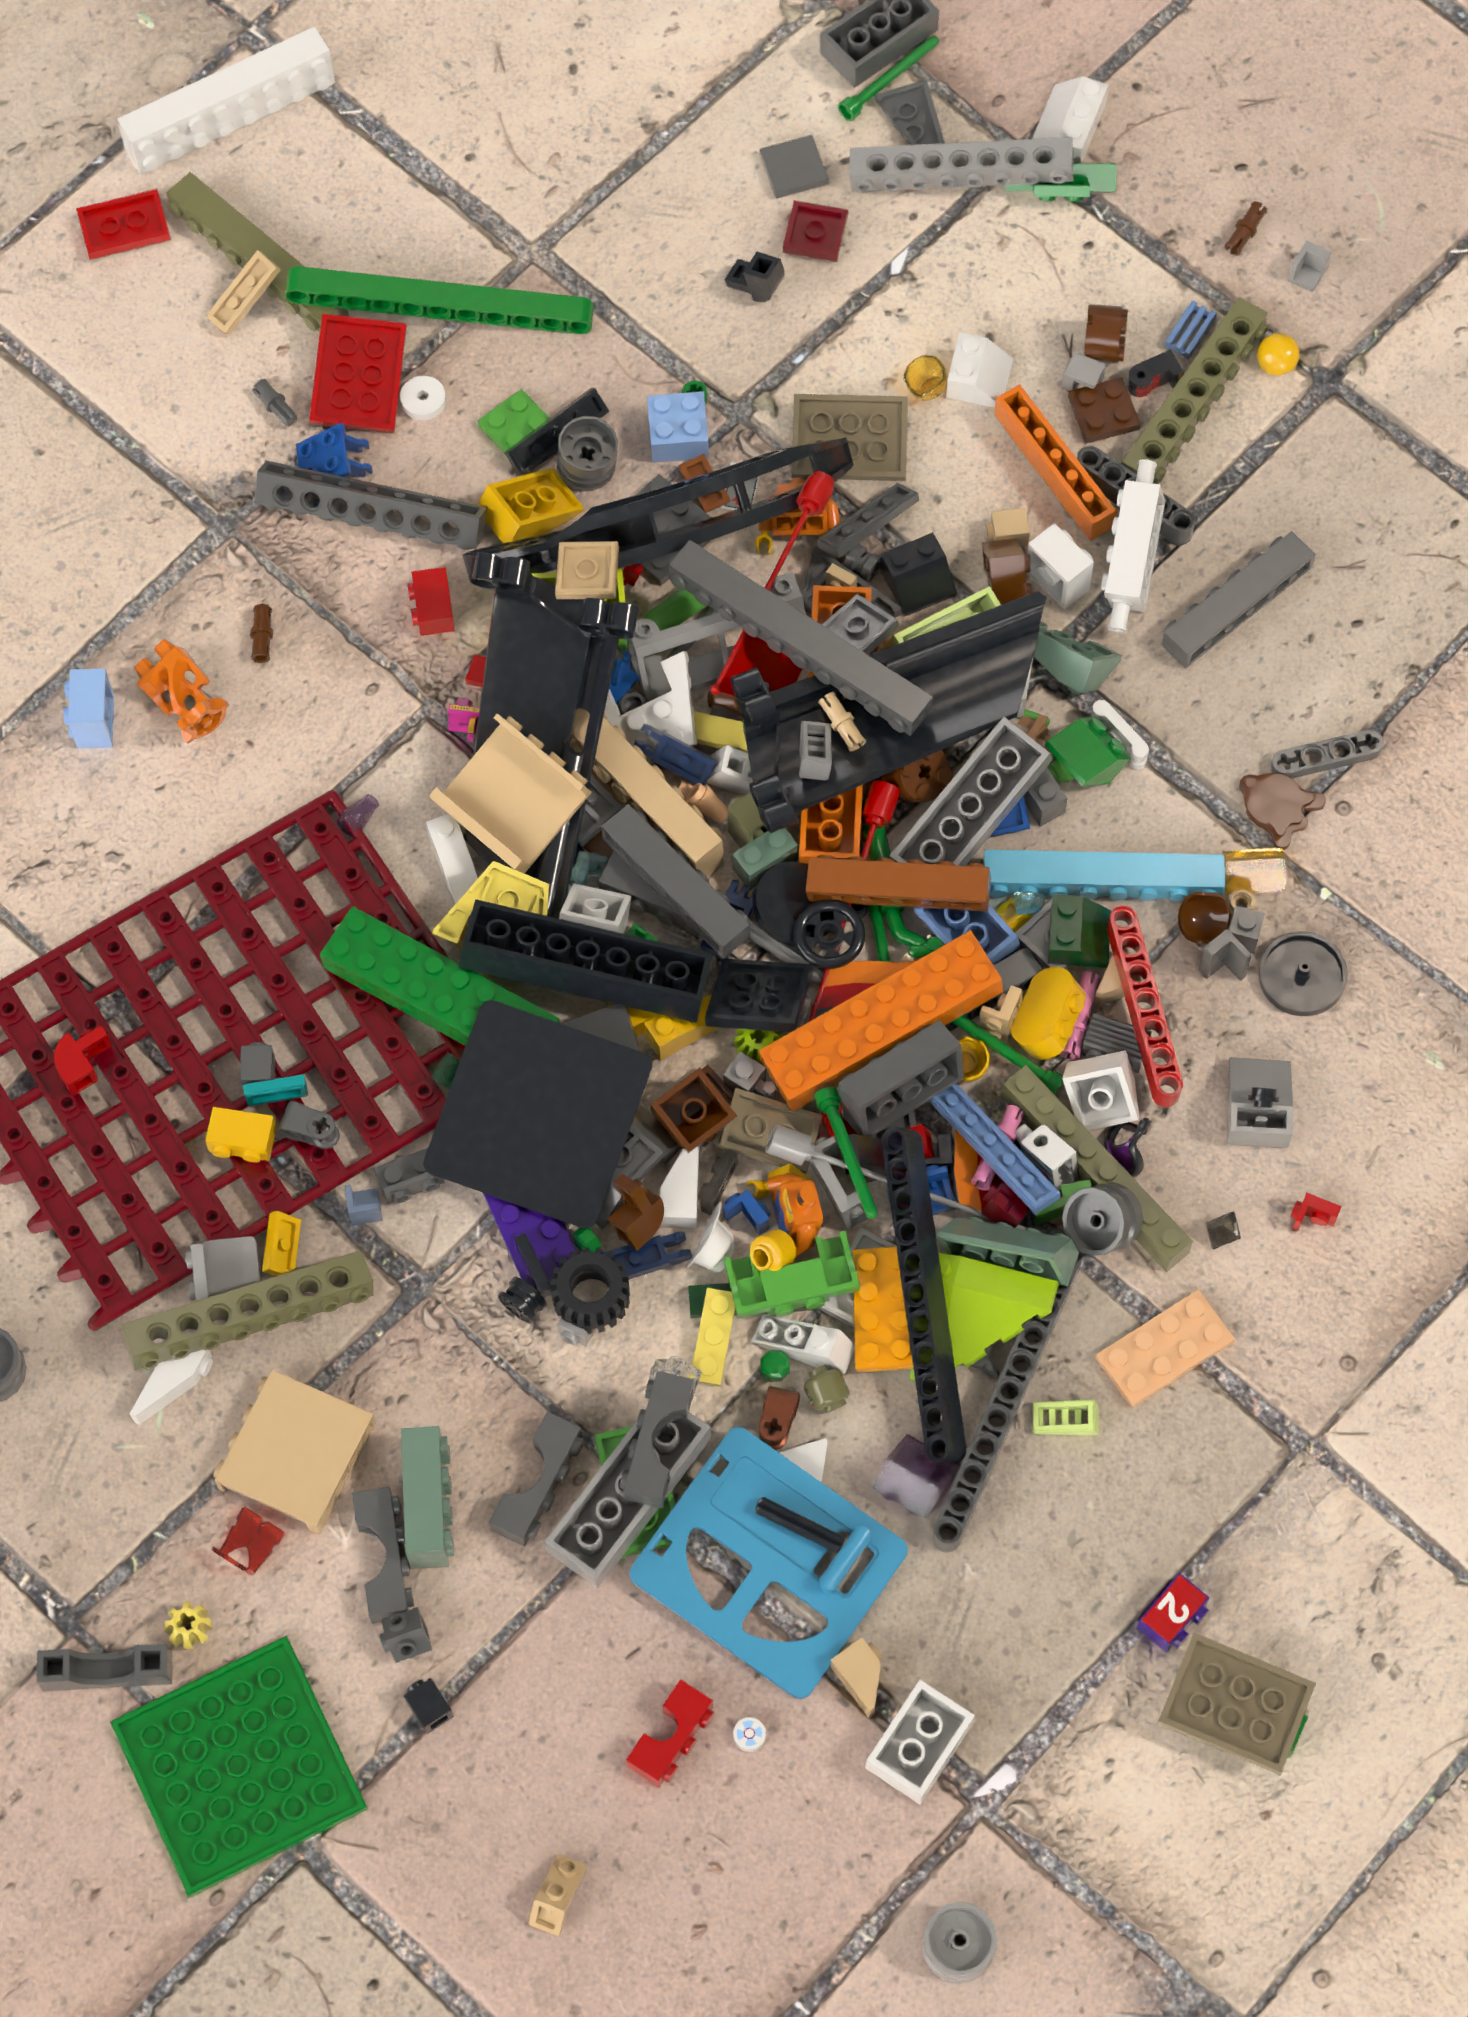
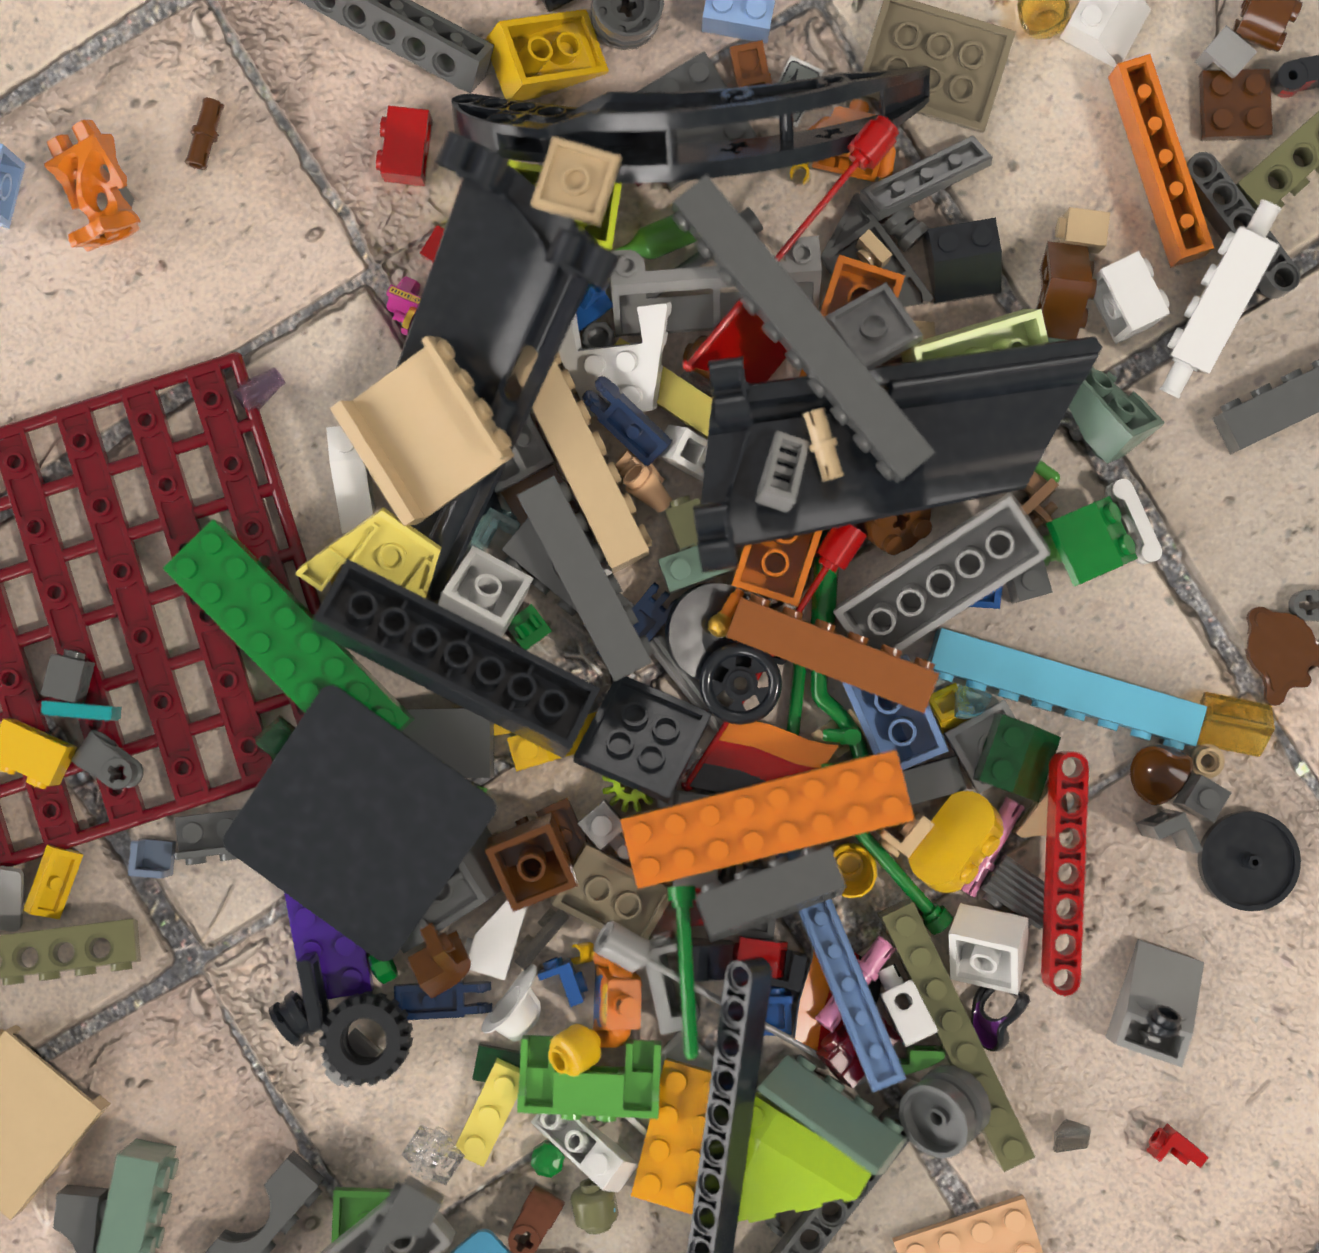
camera: 10 degrees right, 20 degrees up
none -> piece [708,588,745,637]

